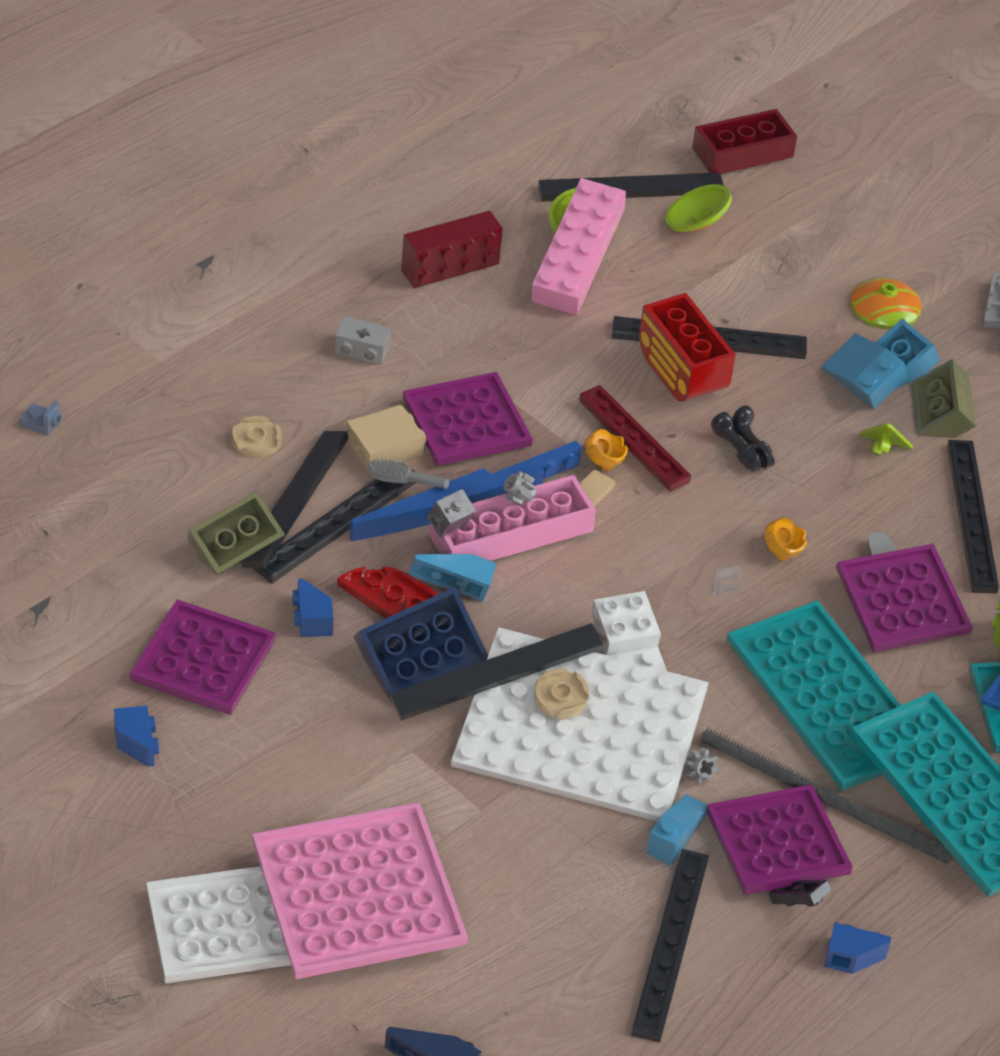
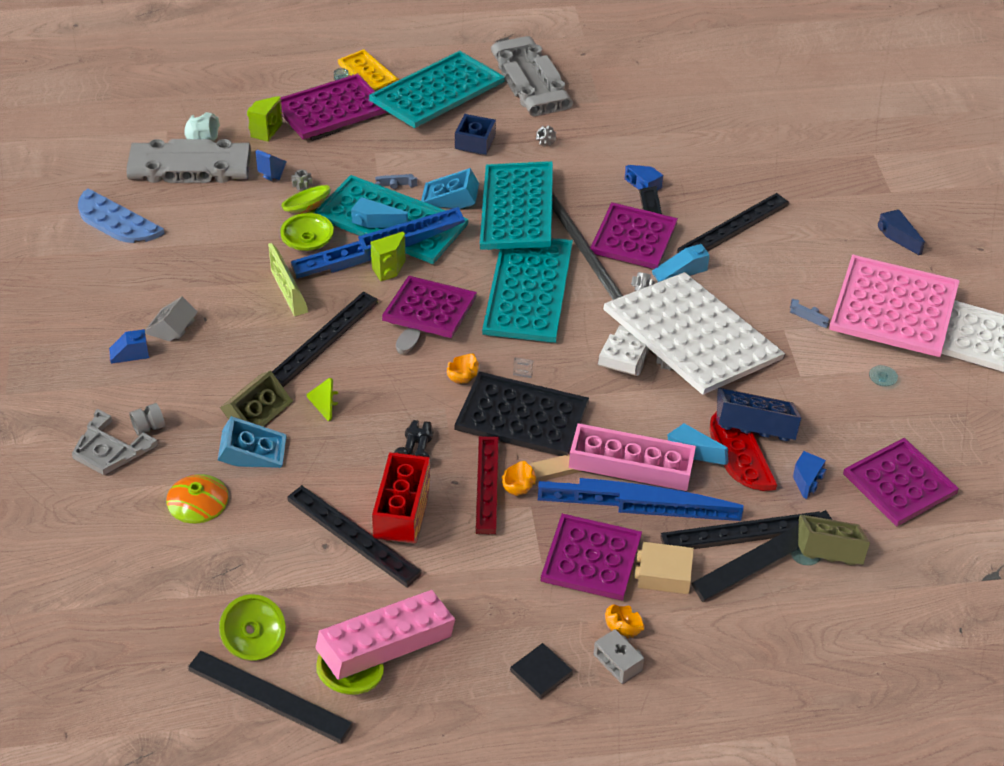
camera: 140 degrees left, 0 degrees up
sand blue bracket [20,401,62,436] -> none
blue slope [114,705,159,767] -> none
tan tile [231,416,282,458] -> none
light grey piece [368,458,449,489] -> none
black tile [390,623,603,721] -> none
dark red brick [401,210,503,288] -> none
flat silver head [427,489,476,538] -> none
light grey gear [504,471,536,505] -> none
tan tile [534,668,589,720] -> none
dark red brick [692,109,797,174] -> none
dark azure slope [821,333,908,410] -> none
none -> black plate [454,371,589,456]
none -> black tile [510,643,573,699]
none -> light orange hair [605,604,644,639]
none -> sand blue piece [790,299,830,328]
none -> clear light blue piece [869,365,898,386]

